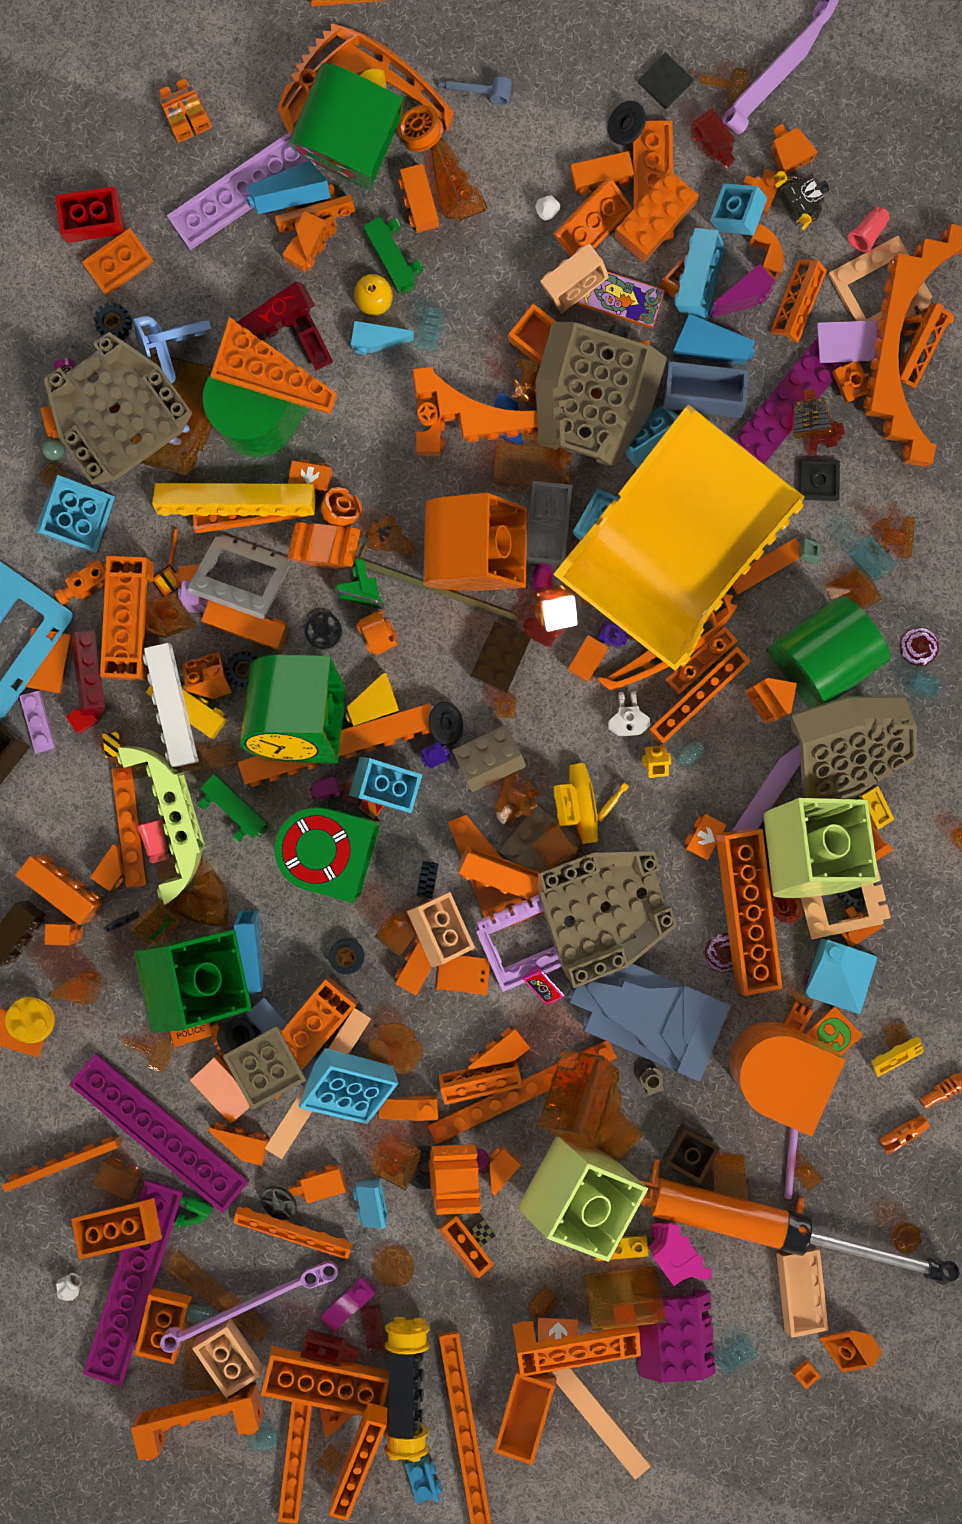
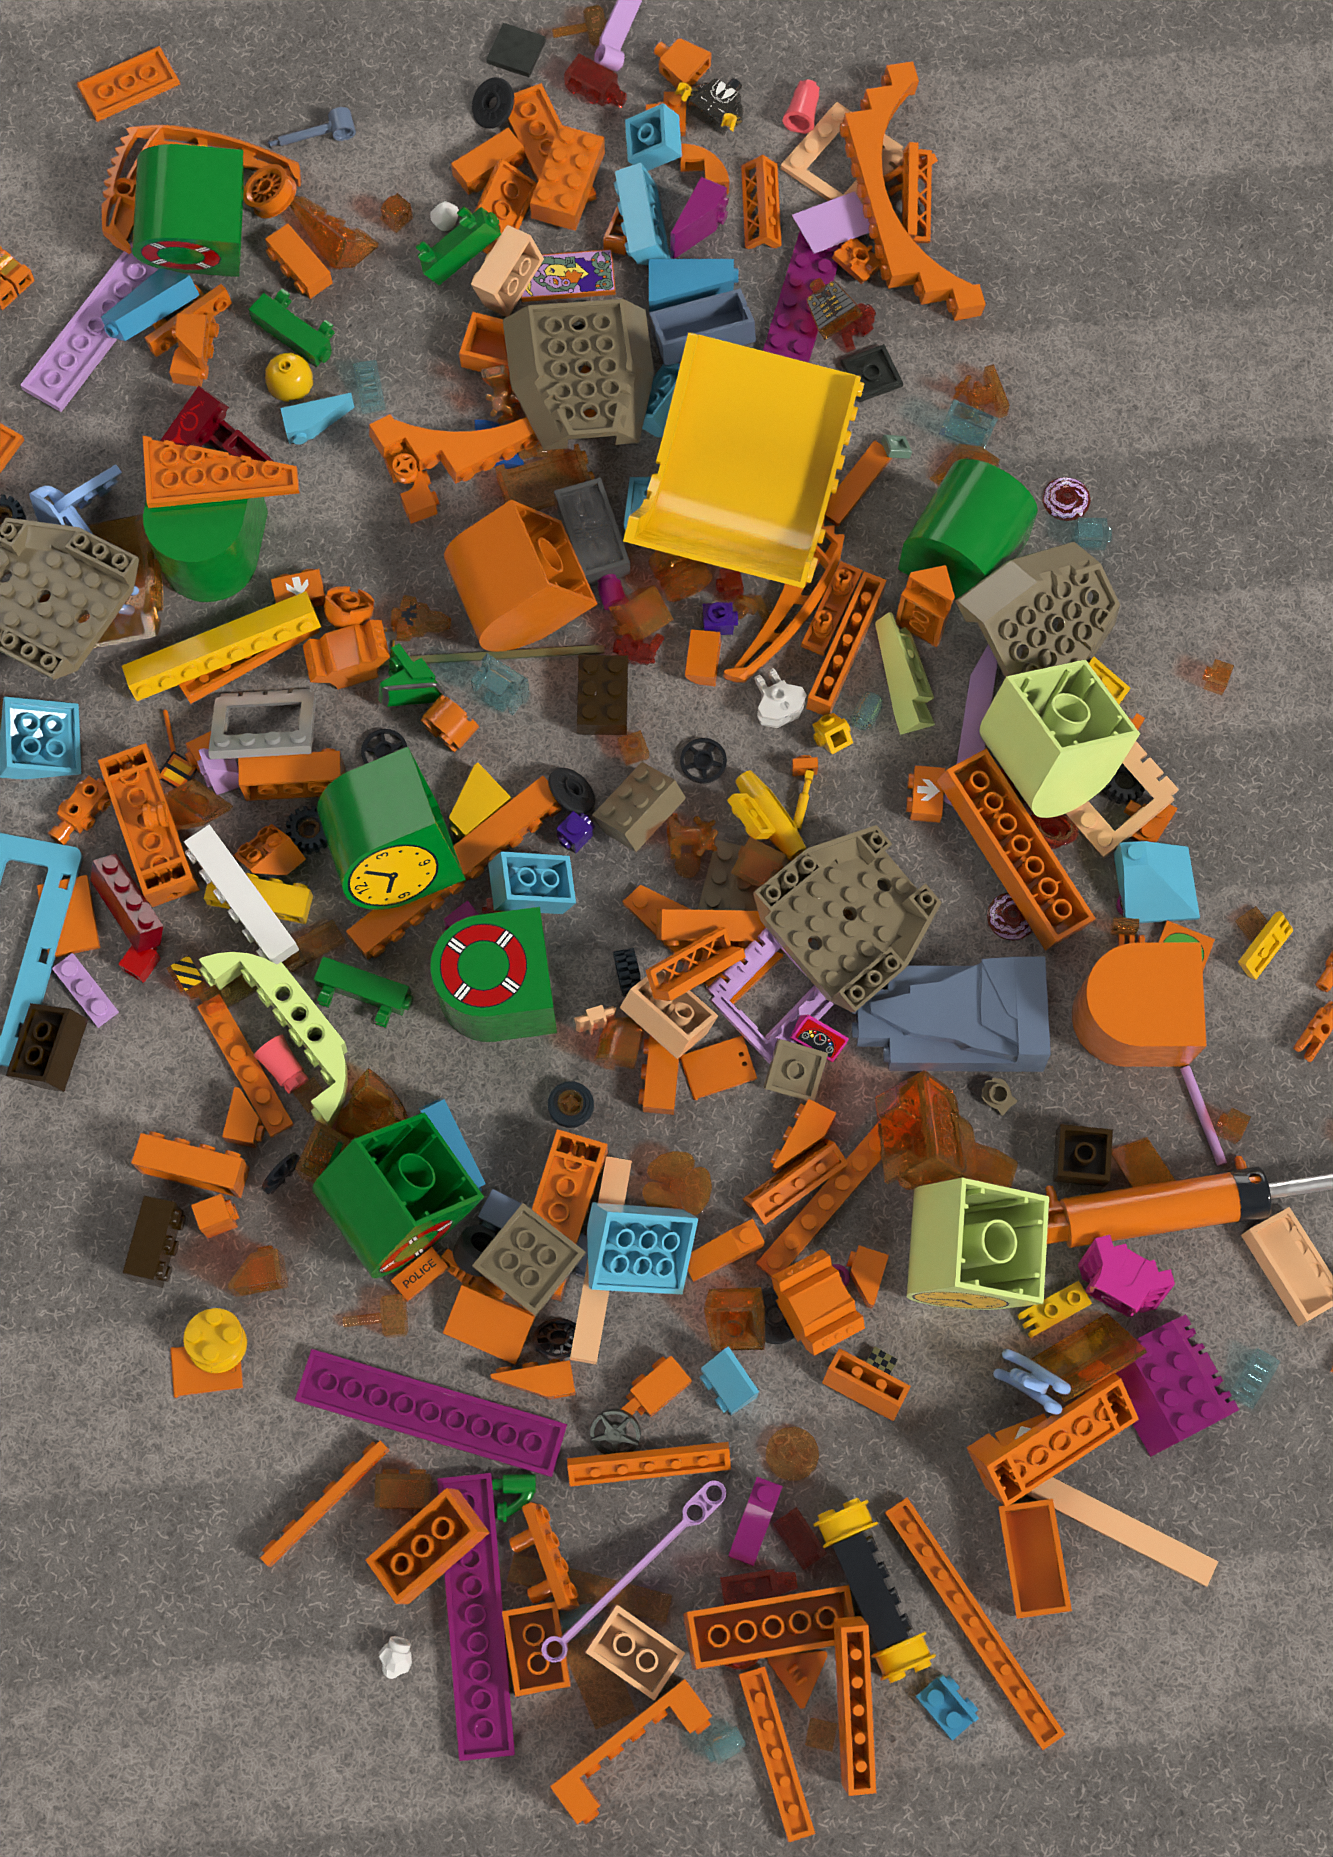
camera: 25 degrees left, 15 degrees down
clear orange brick [528,1287,557,1318] -> none
none -> orange wheel [142,801,169,830]
none -> clear orange brick [380,193,413,233]
none -> green brick [416,207,501,285]
none -> clear light blue panel [471,653,530,715]
none -> orange plate [509,1502,579,1611]
none -> black wheel [533,1318,576,1361]
none -> light nougat piece [574,1005,616,1035]
none -> orange fence [645,927,746,1001]
none -> black wheel [680,738,727,784]
none -> dark tan plate [763,1038,828,1101]
none -> orange plate [791,755,818,776]
none -> yellowish green wedge [875,612,935,735]
none -> light blue piece [993,1349,1071,1415]

